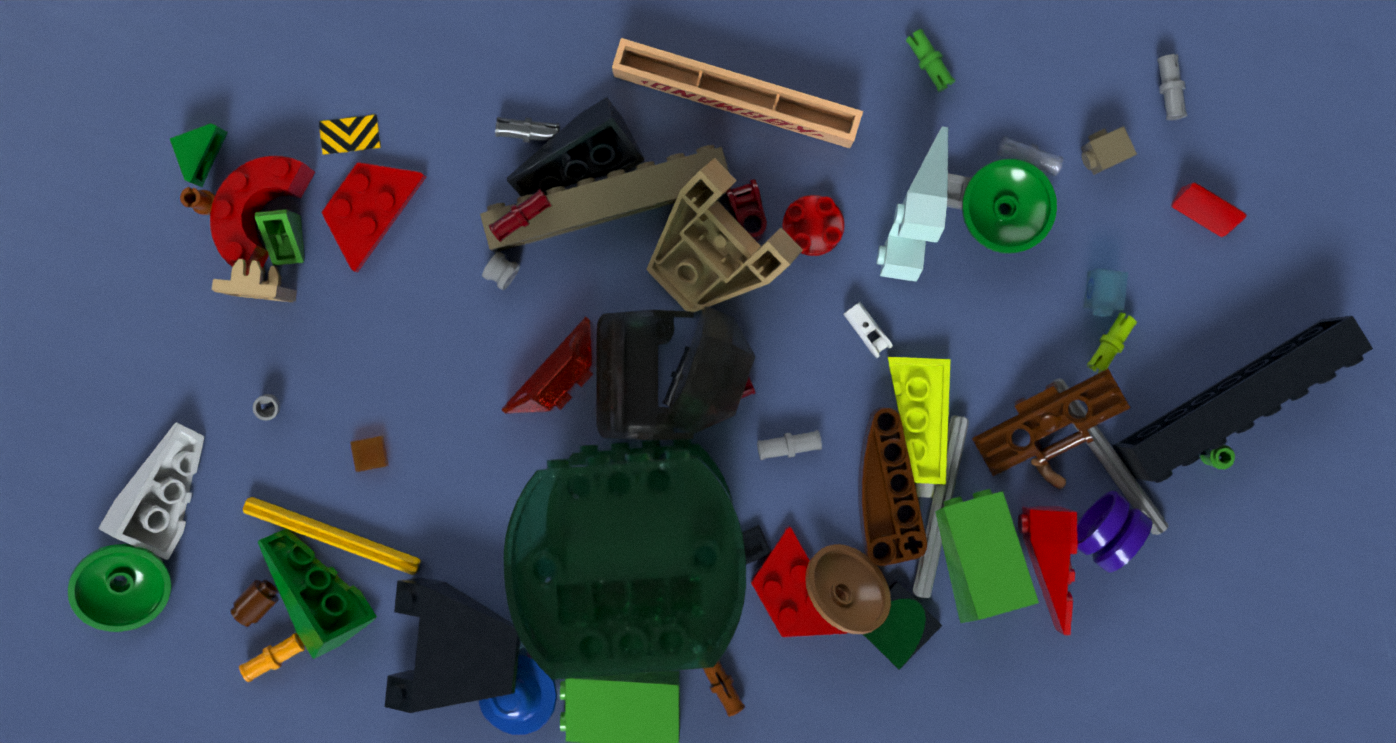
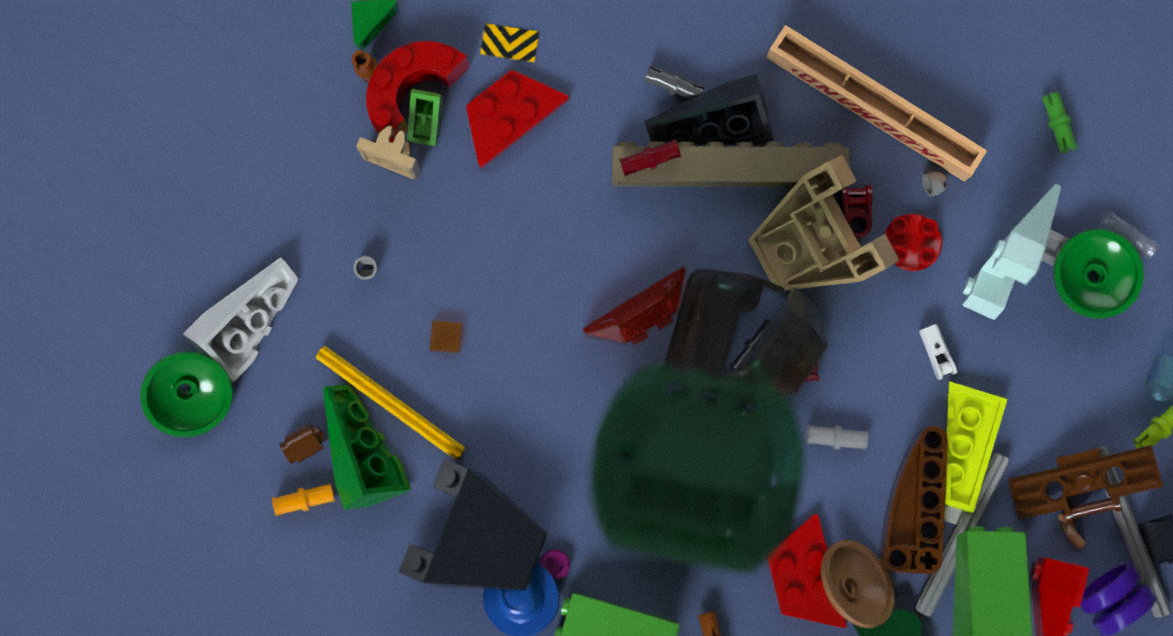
camera: 10 degrees right, 5 degrees down
light grey wheel [482,251,520,291] -> none
none -> light grey hinge [922,172,947,197]

